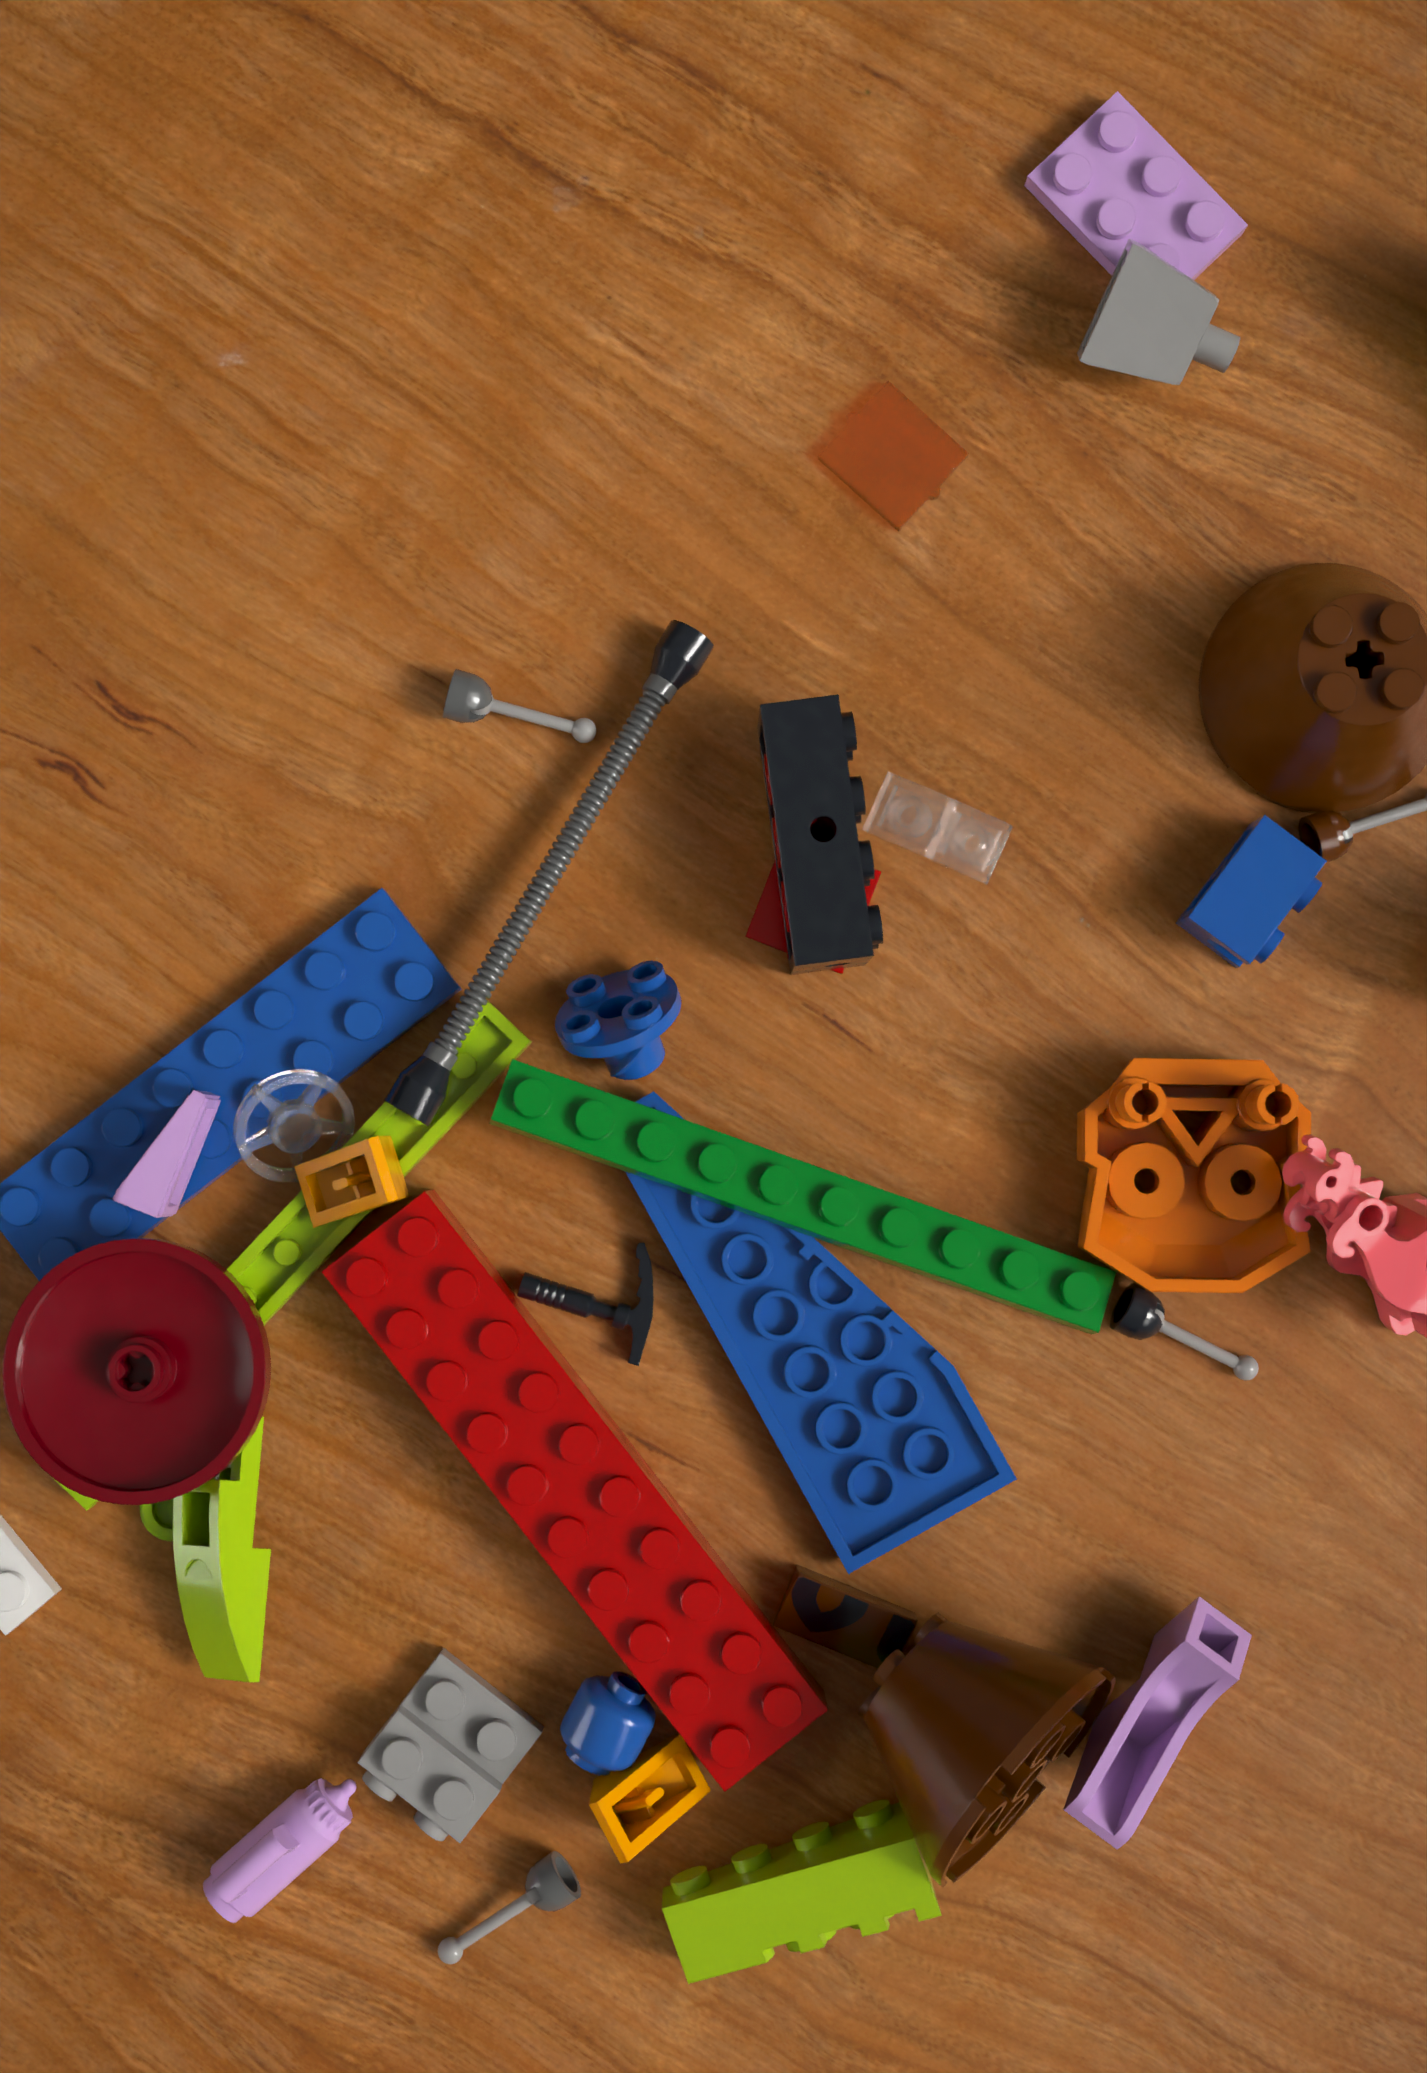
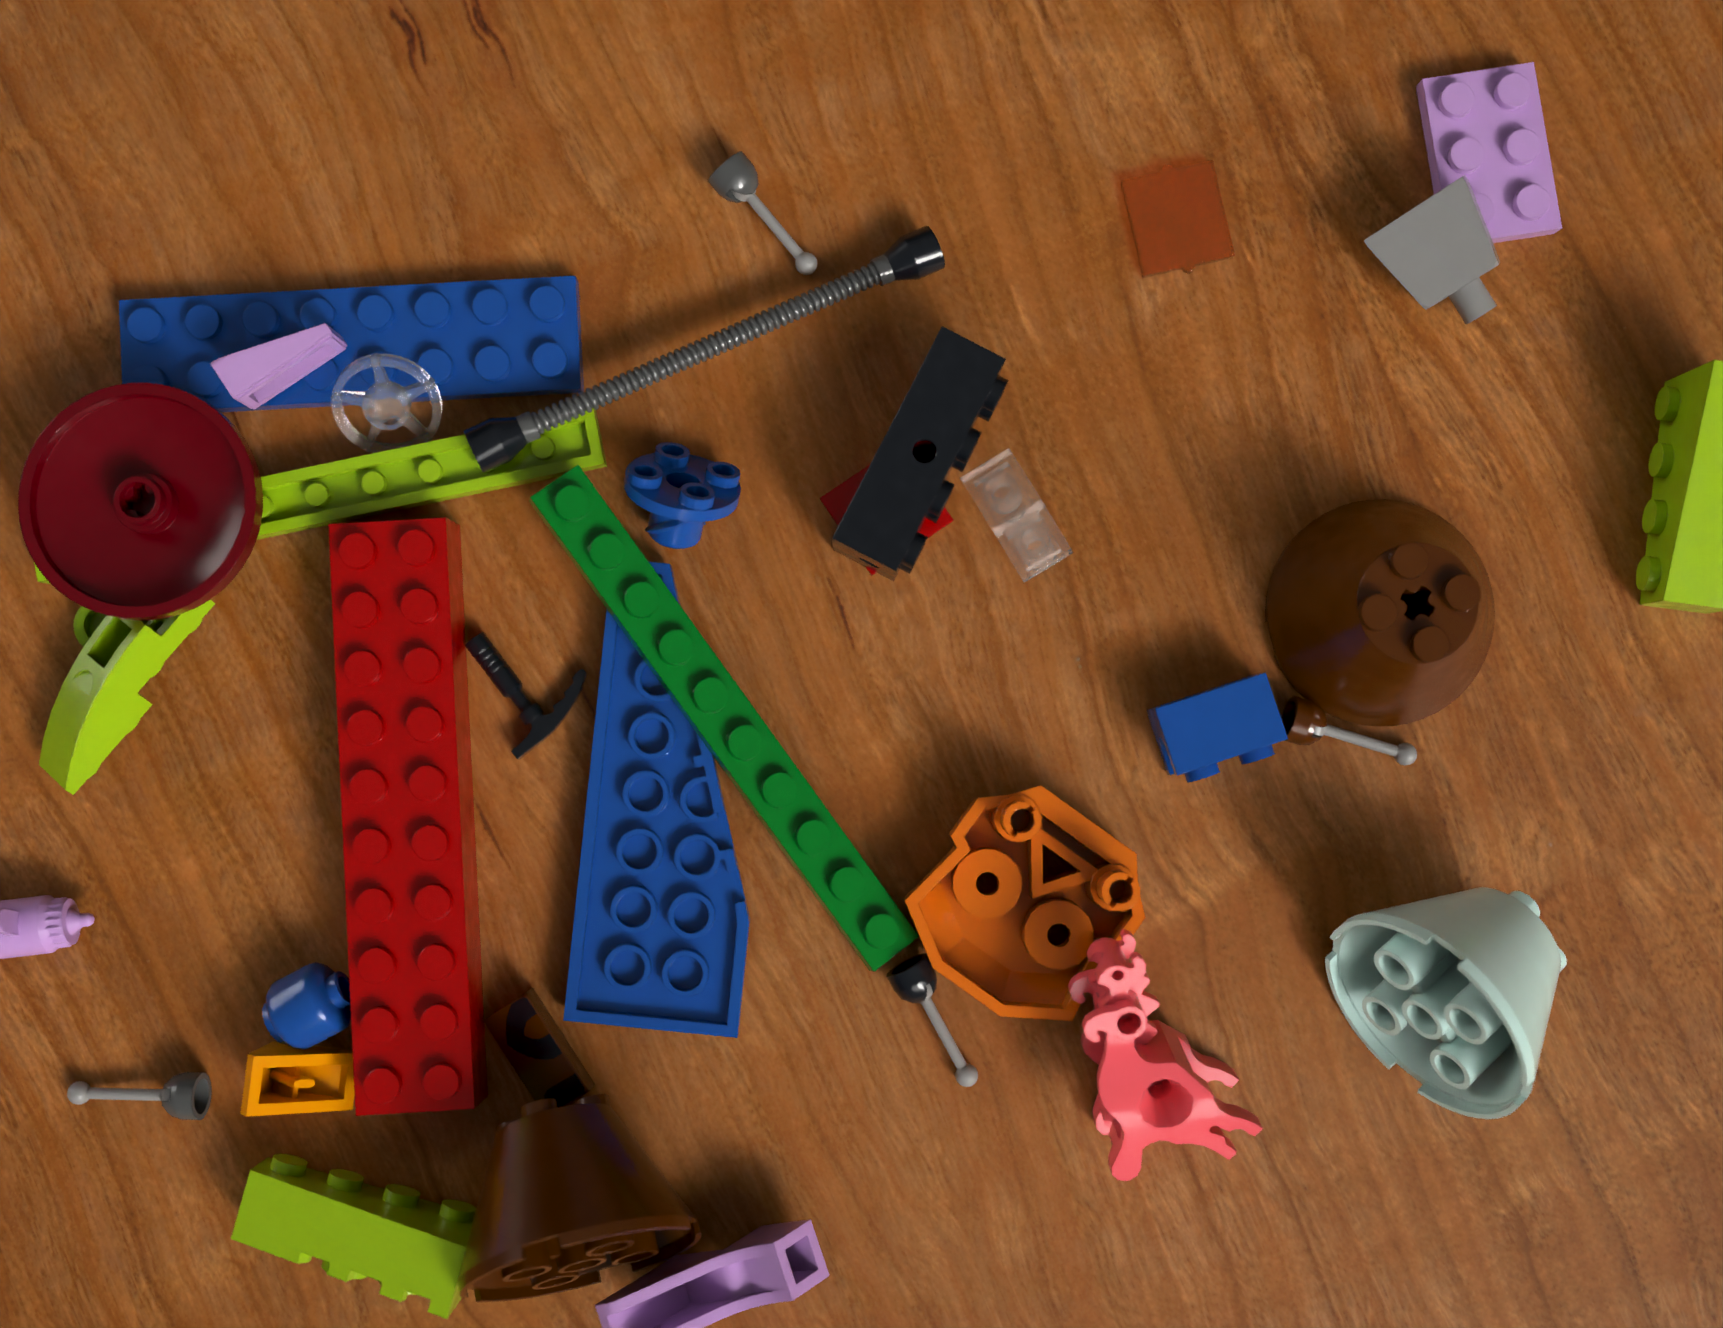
camera: 30 degrees right, 0 degrees up
light orange slope [294,1136,410,1228] -> none
light grey plate [358,1648,544,1843] -> none

